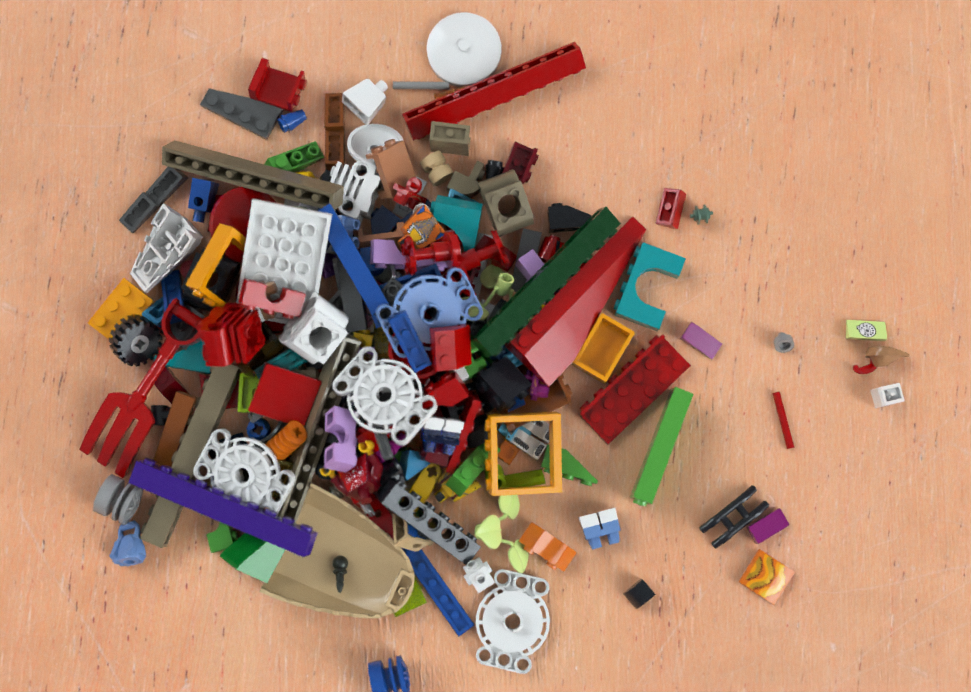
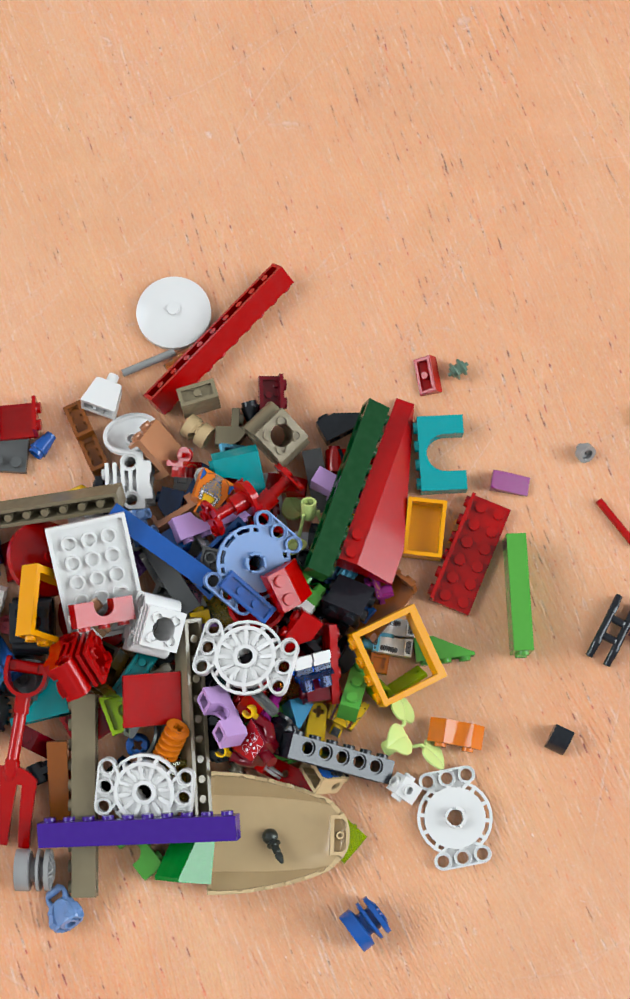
camera: 25 degrees left, 5 degrees down
bright green slope [264,141,324,173] -> none
blue tile [401,548,474,637] -> none
medium blue hips [578,508,621,549] -> none

